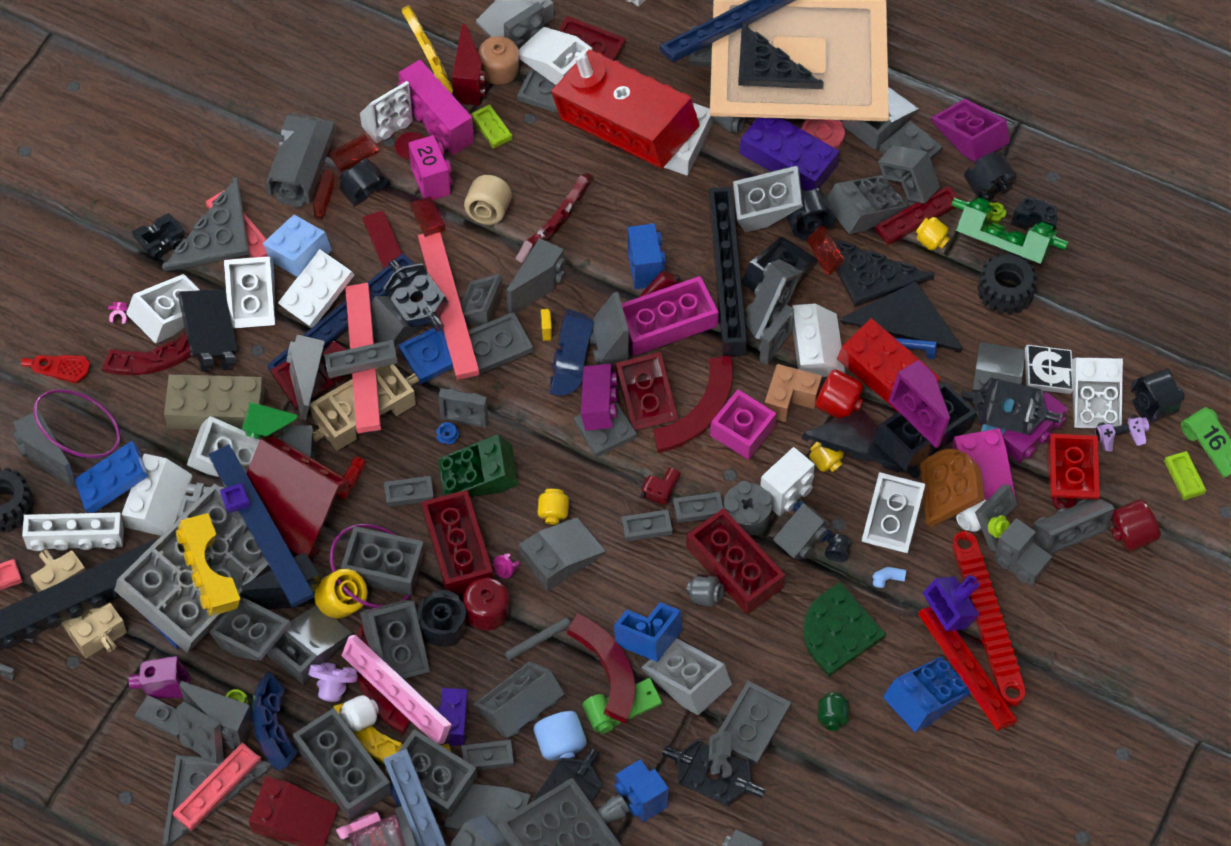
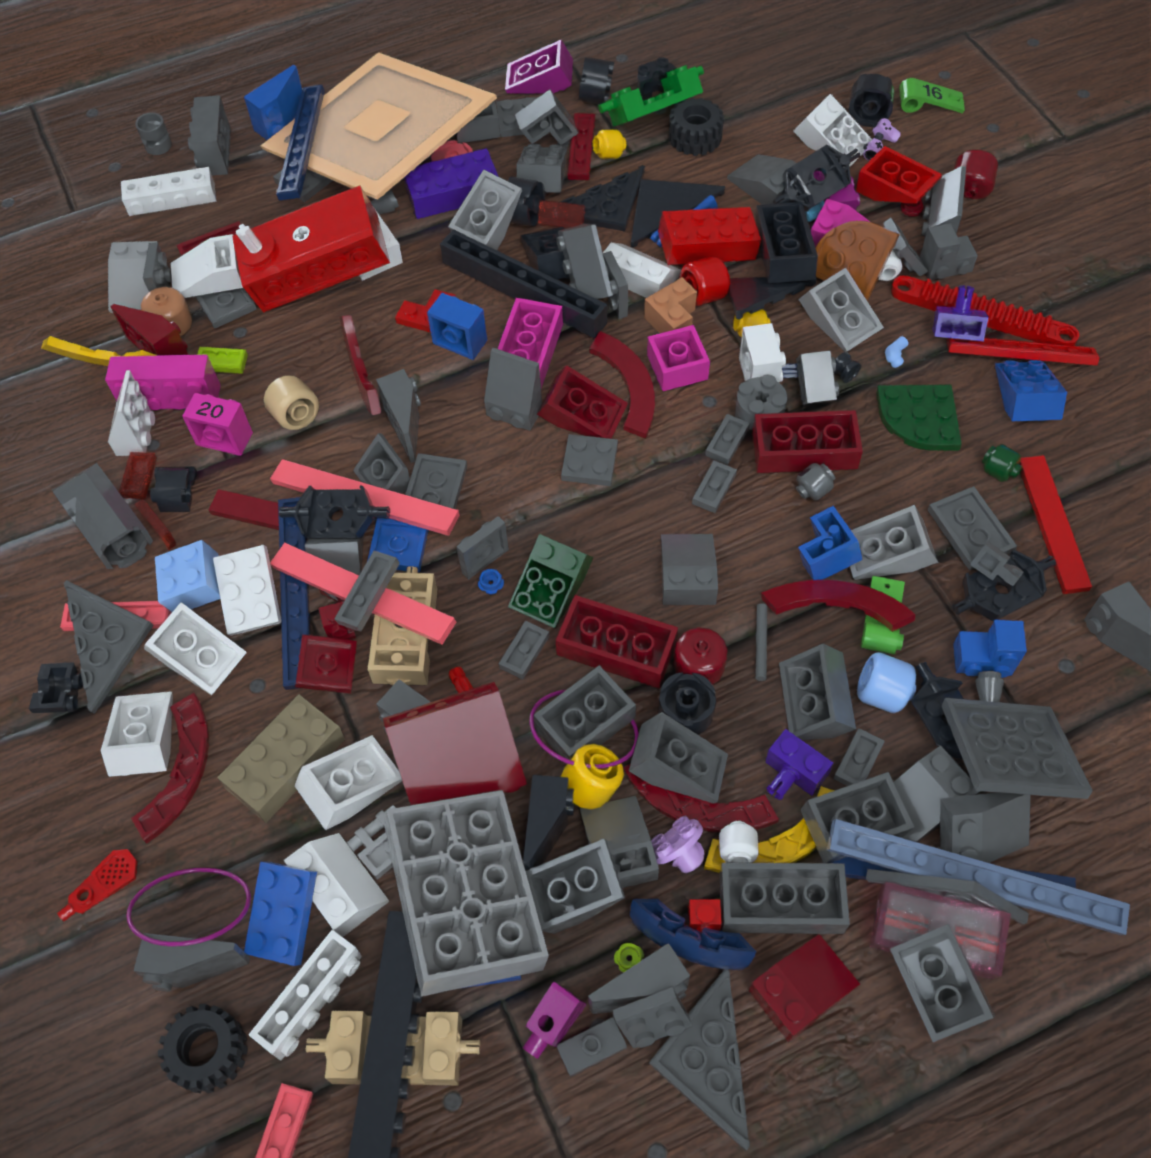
camera: 50 degrees left, 0 degrees up
dark pink plate [108,302,128,324] -> none
coral tile [173,743,261,832] -> none
yellow arch [176,513,240,616] -> none
black tile [178,289,238,372] -> none
dark blue tile [208,444,314,608] -> none
dark purple tile [219,483,250,514] -> none
green slope [241,402,297,439] -> none
light grey slope [286,335,324,420] -> none
bright pink plate [336,811,381,839] -> none
bright pink plate [342,635,452,745] -> none
dark red piece [395,132,425,160] -> none
clear red plate [410,196,446,237] -> none
dark pink plate [493,554,520,579] -> none
yellow head [537,489,569,525] -> none
yellow tile [541,309,552,341] -> none
dark blue brick [549,308,594,395] -> none
magenta brick [581,364,619,431] -> none
dark red piece [639,271,681,297] -> none
dark red piece [641,468,681,505] -> none
black tile [738,22,824,89] -> none
magenta slope [888,360,950,448] -> none
lime plate [988,515,1010,538] -> none
tile [1025,345,1073,394] -> none
lime plate [1164,451,1206,501] -> none
none -> red plate [395,289,456,333]
none -> red brick [688,899,722,932]
none -> red tile [1020,455,1092,594]

